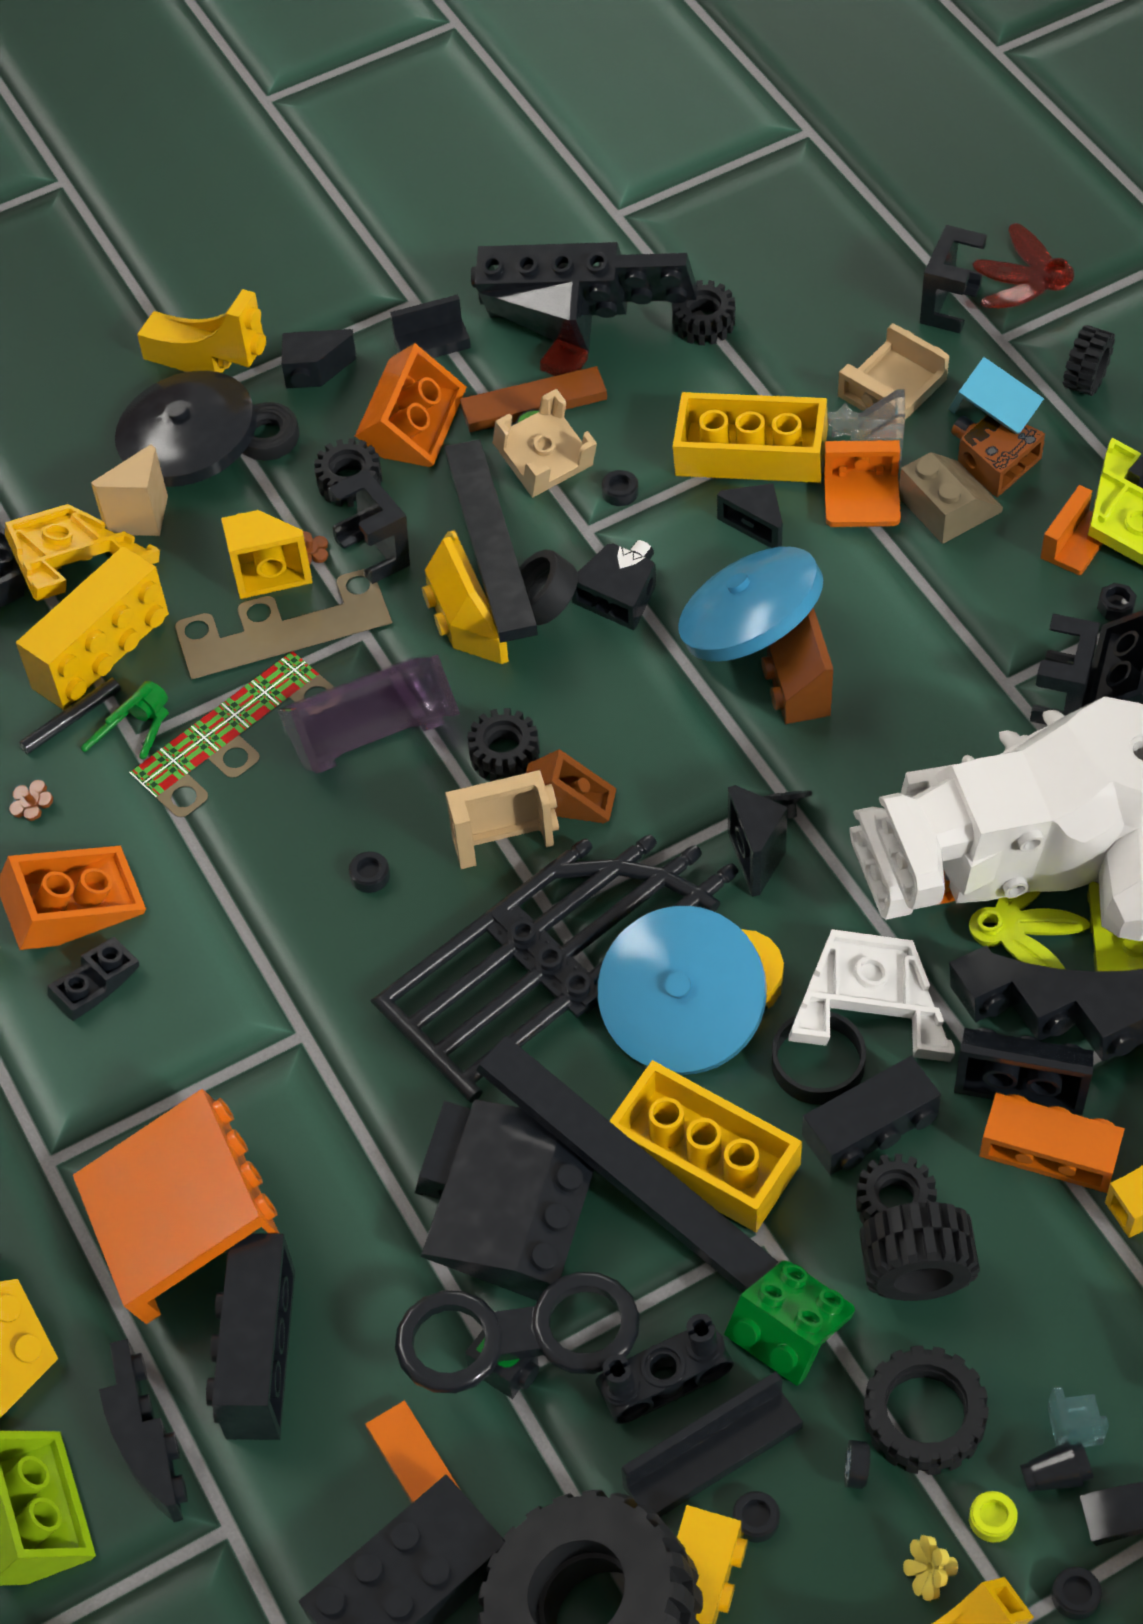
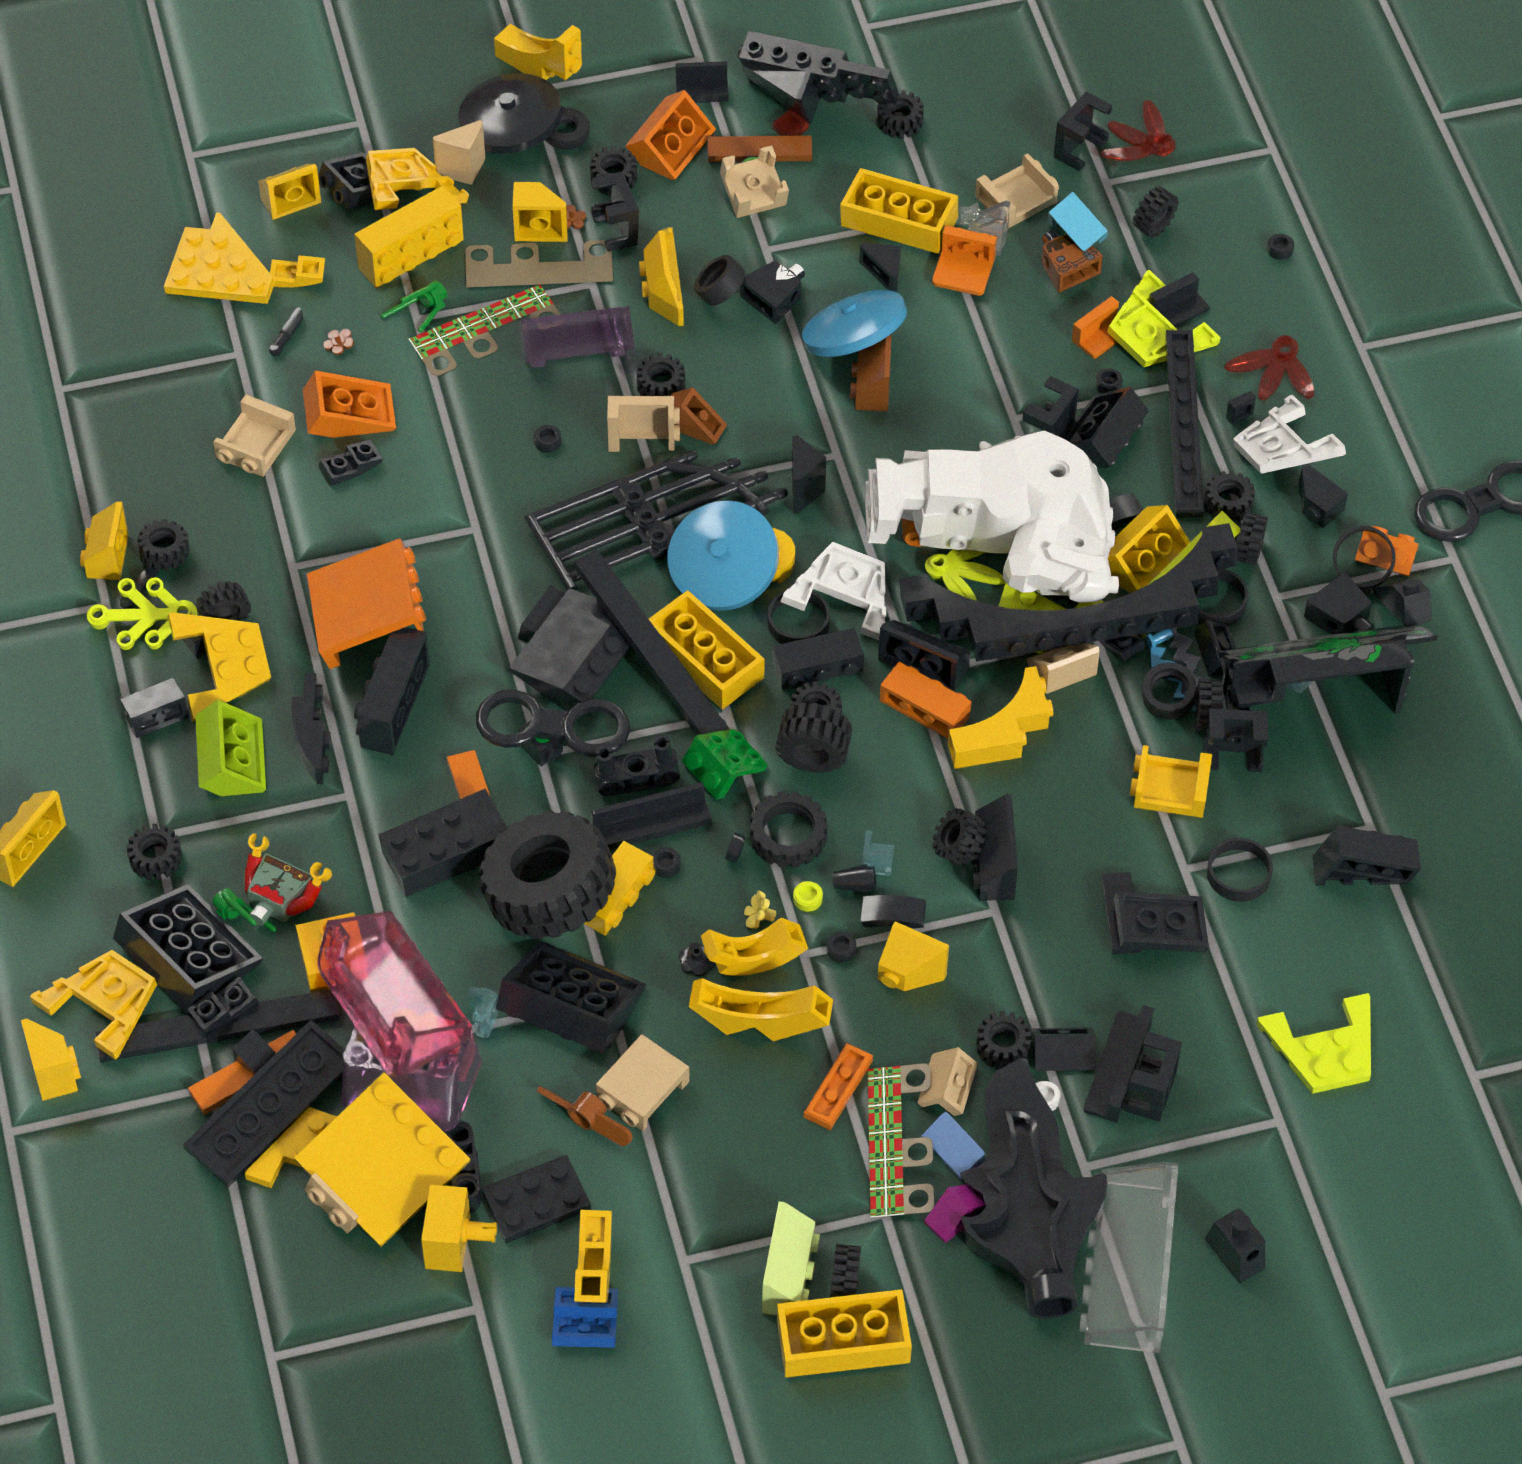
camera: 10 degrees right, 0 degrees up
black bar [19,677,121,755] -> none
black slope [281,329,357,389] -> none
black tile [445,439,538,643] -> none
black tile [602,470,639,506] -> none
black plant [762,790,812,818] -> none
dark tan slope [899,452,1003,544] -> none

